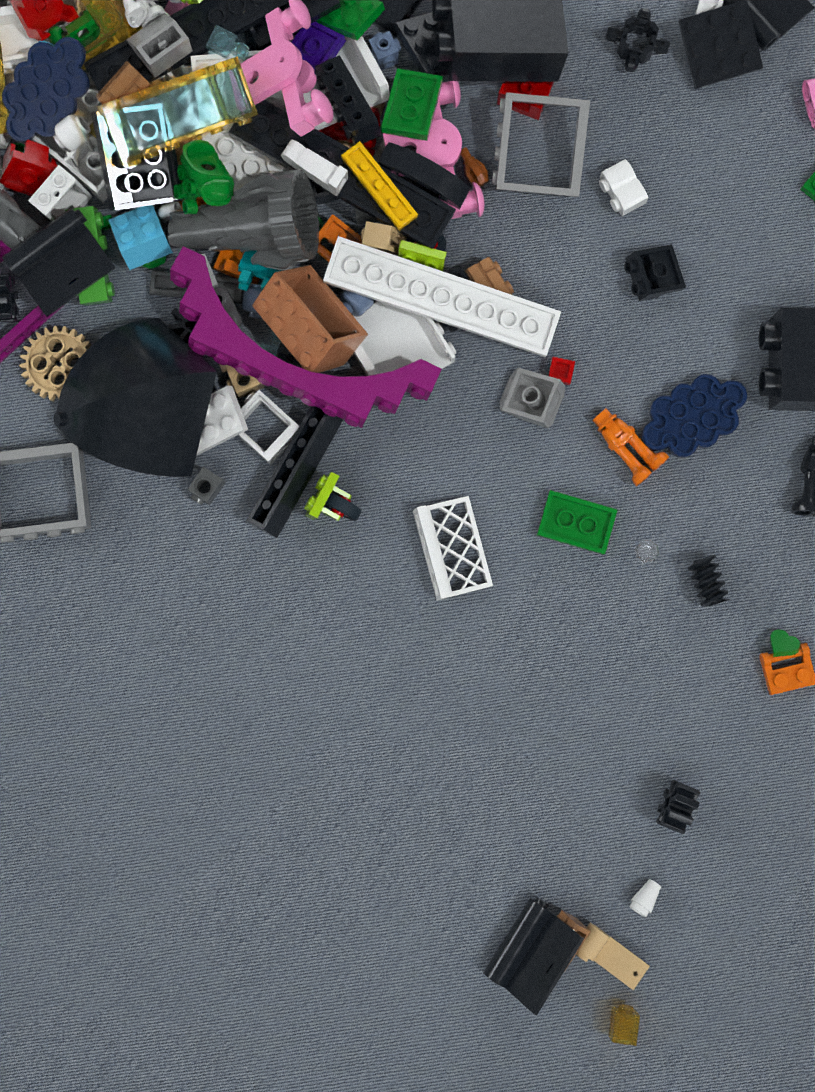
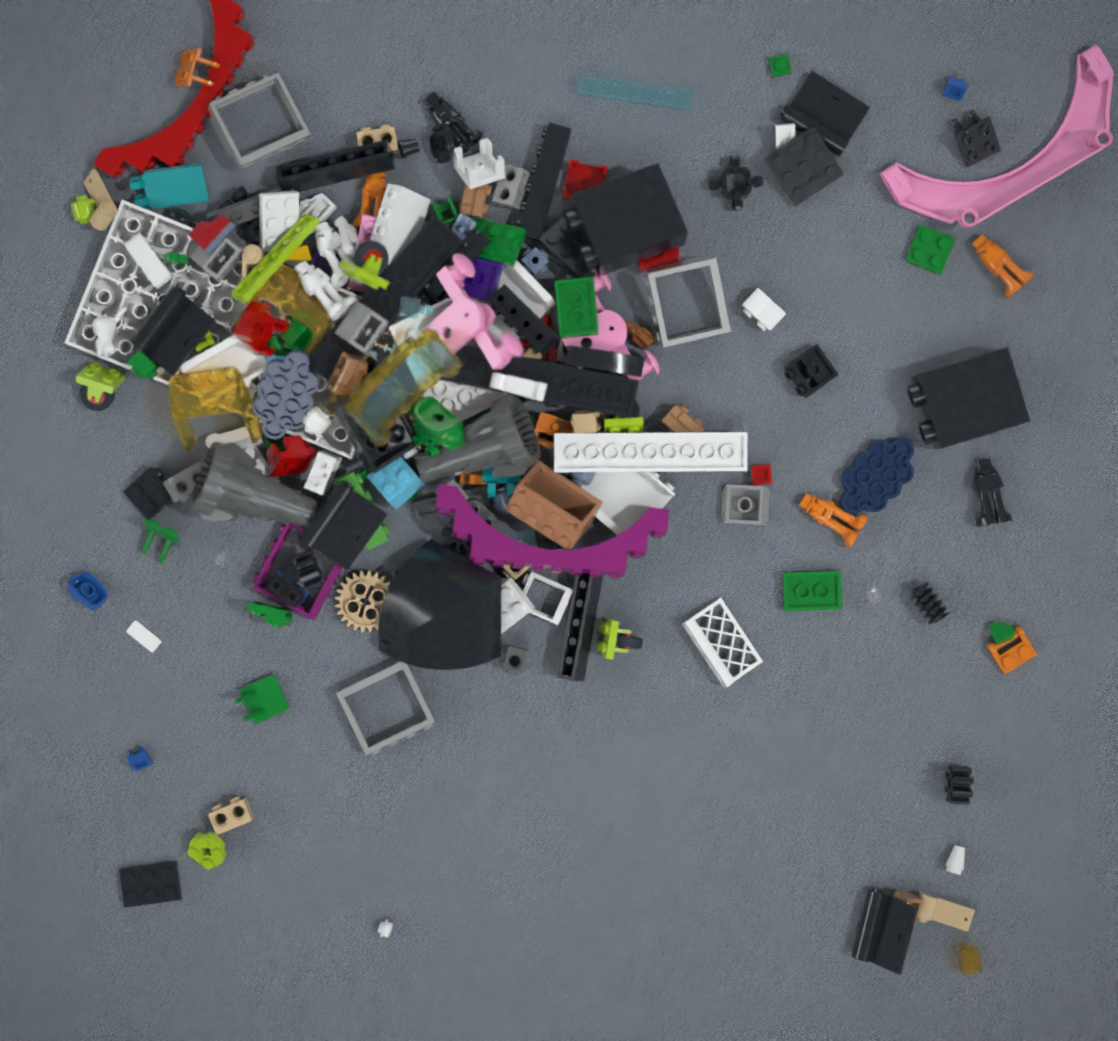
camera: 15 degrees left, 5 degrees up
yellow tile [341,141,418,231] -> none

